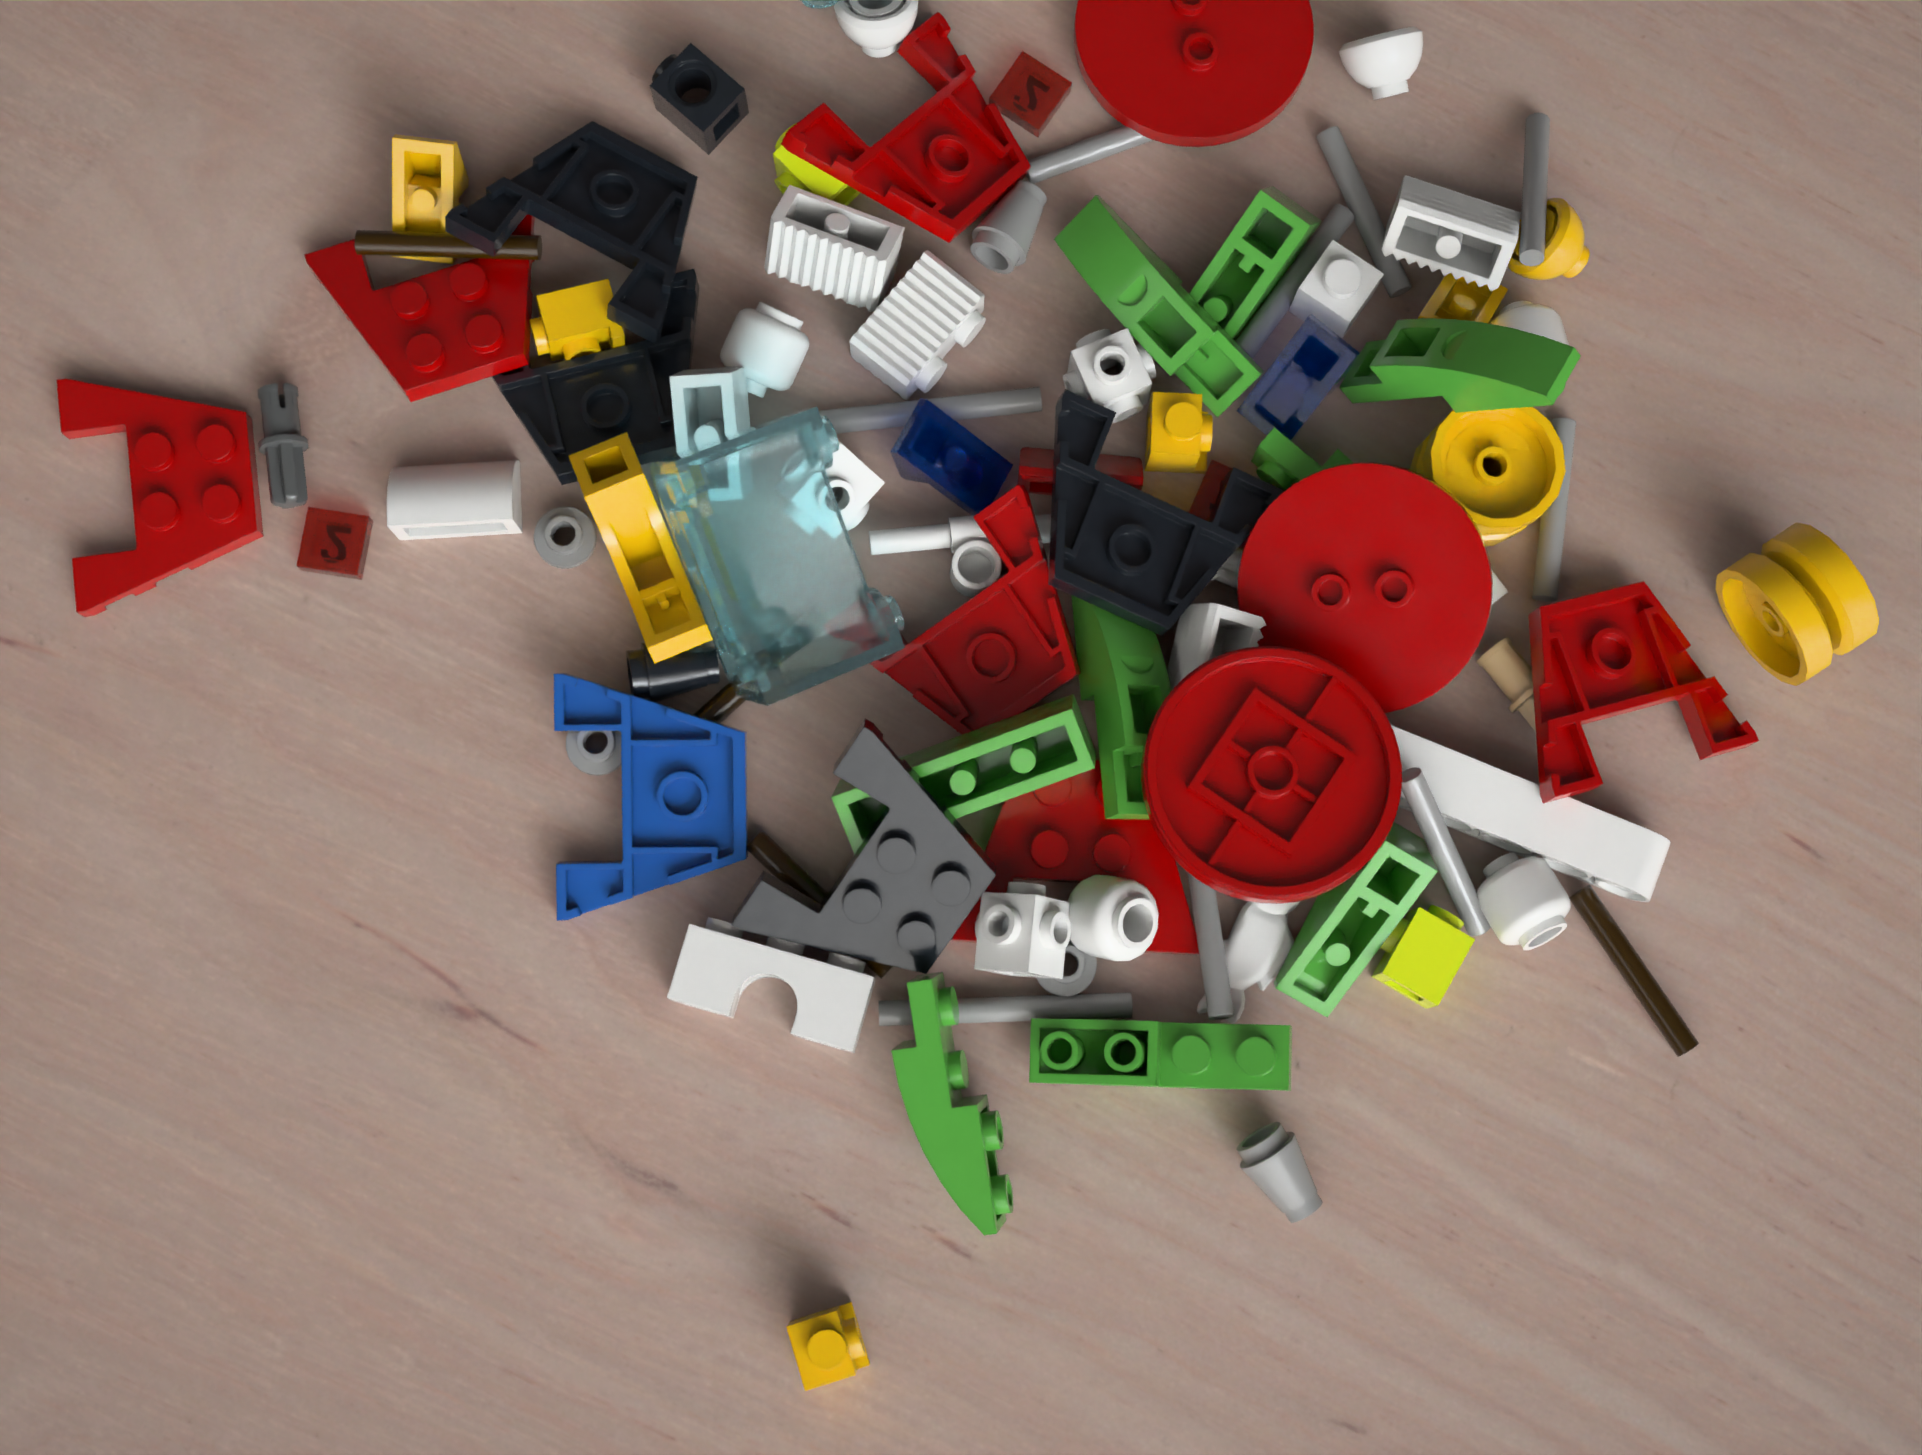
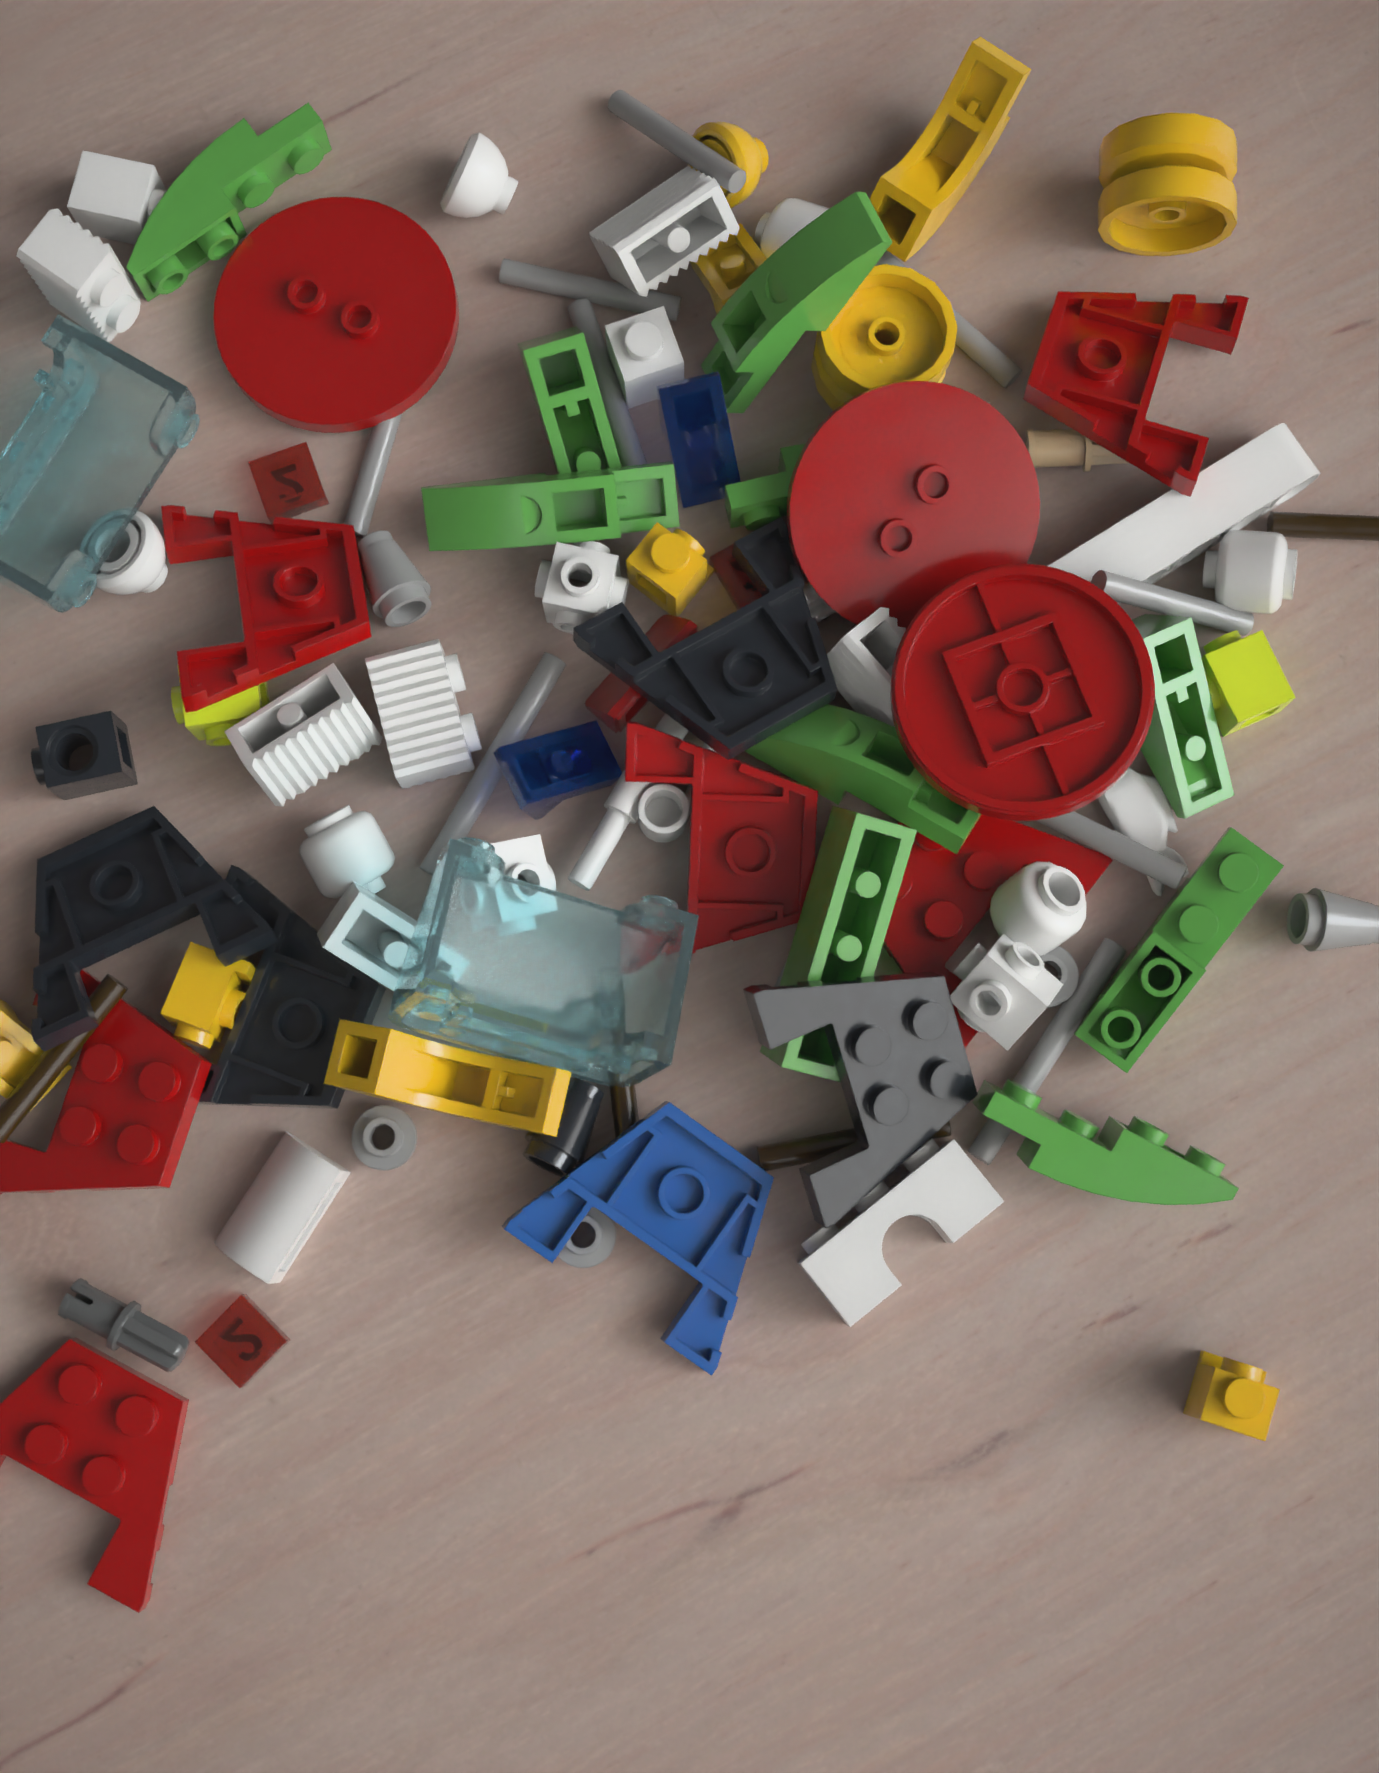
camera: 50 degrees left, 0 degrees up
none -> yellow arch [870,36,1032,262]

